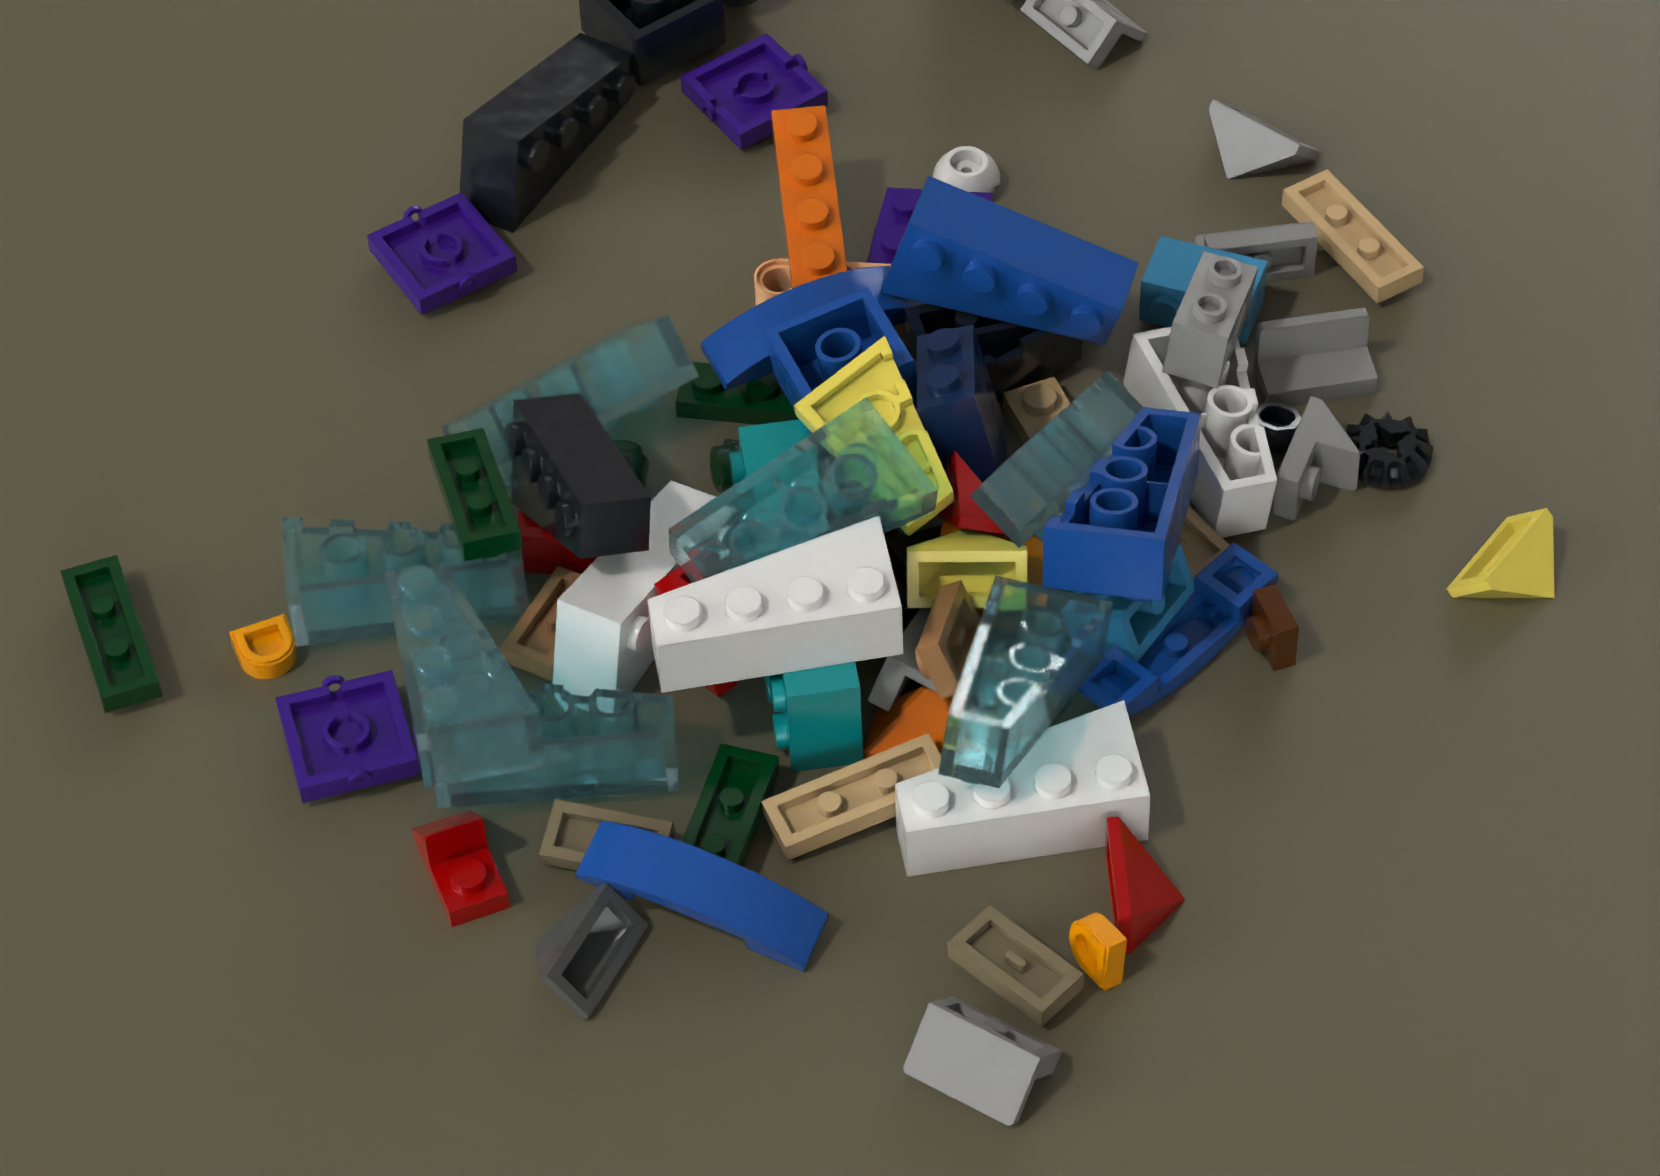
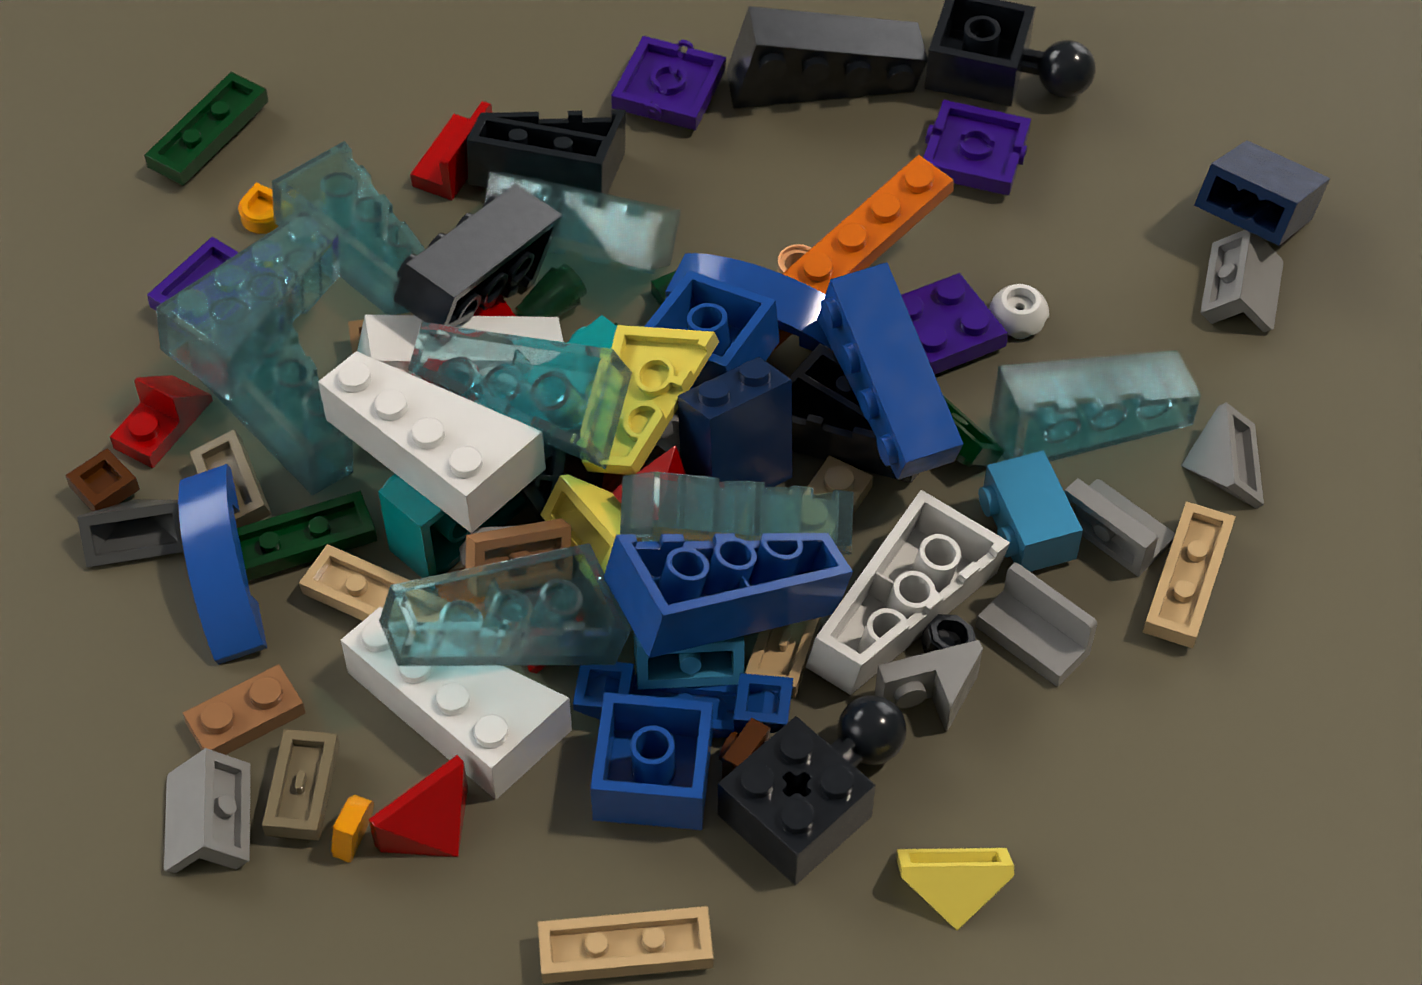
camera: 50 degrees right, 5 degrees up
dark green plate [427,428,523,561] -> none
light grey brick [1162,251,1258,389] -> none
black gear [1346,411,1433,488] -> none
none -> reddish brown plate [65,448,140,512]
none -> medium nougat plate [183,664,306,755]
none -> red panel [410,101,492,201]
none -> black wedge [467,110,626,208]
none -> tan plate [538,906,714,984]
none -> blue brick [590,692,713,830]
none -> black brick [717,695,907,886]
none -> clear light blue wedge [989,351,1201,462]

